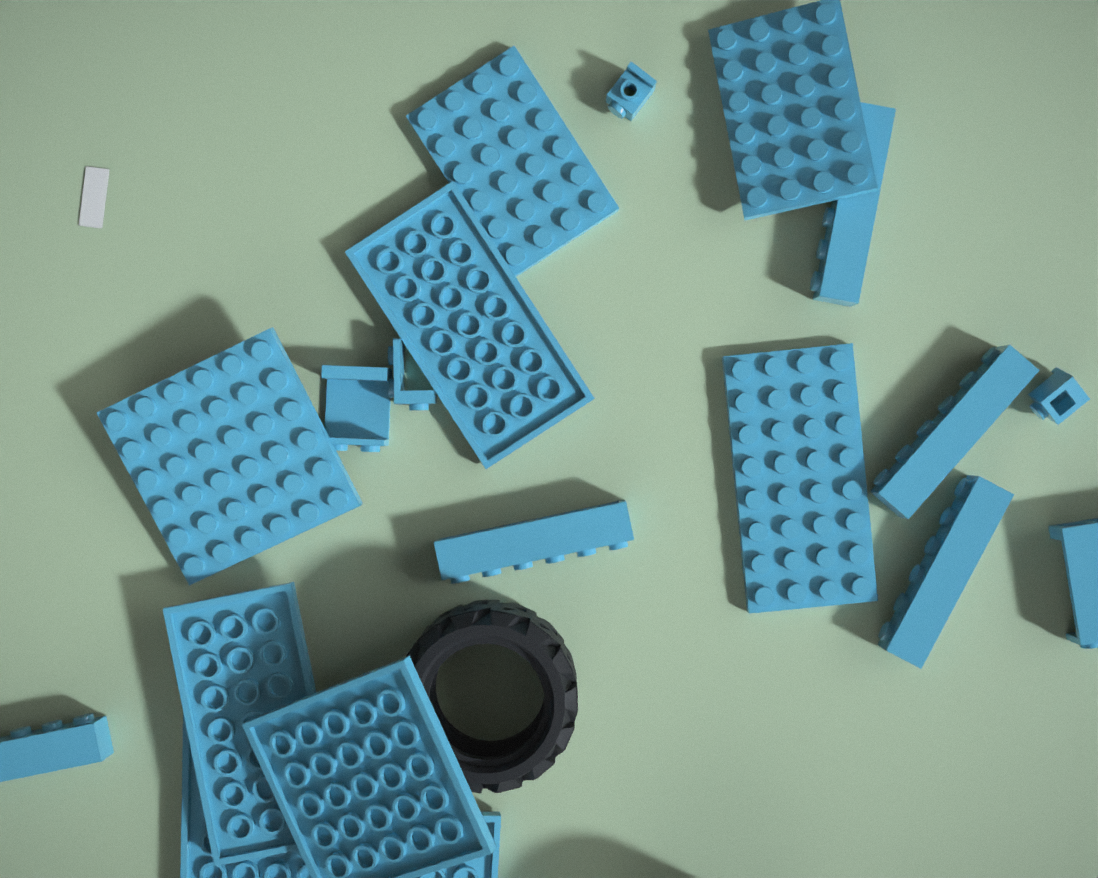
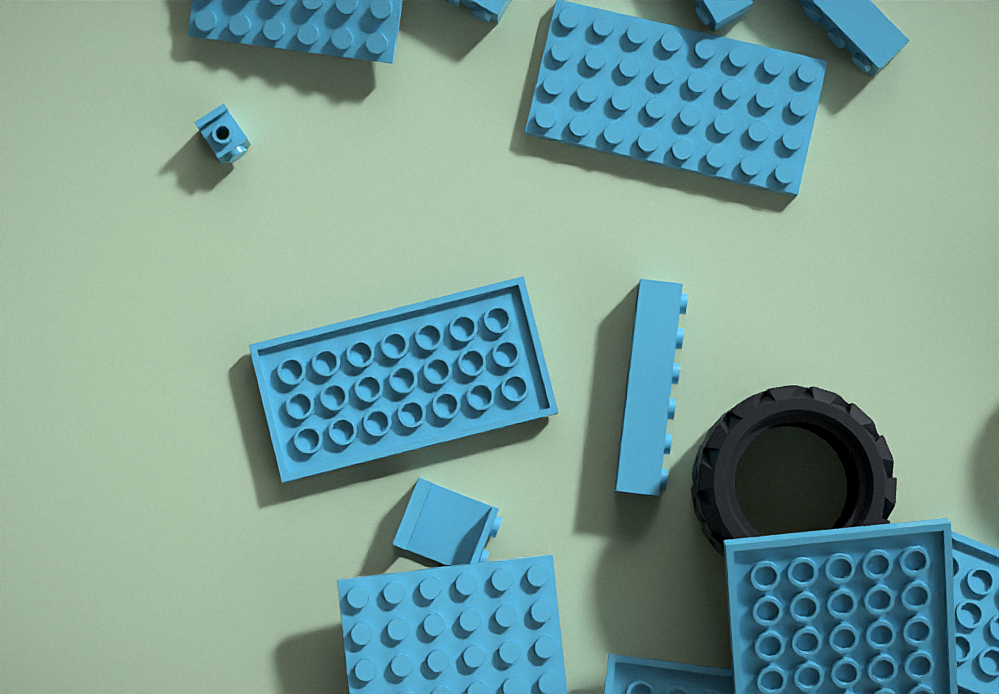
camera: 75 degrees left, 5 degrees down
medium azure bracket [388,338,437,411] -> none
medium azure plate [406,46,619,277] -> none

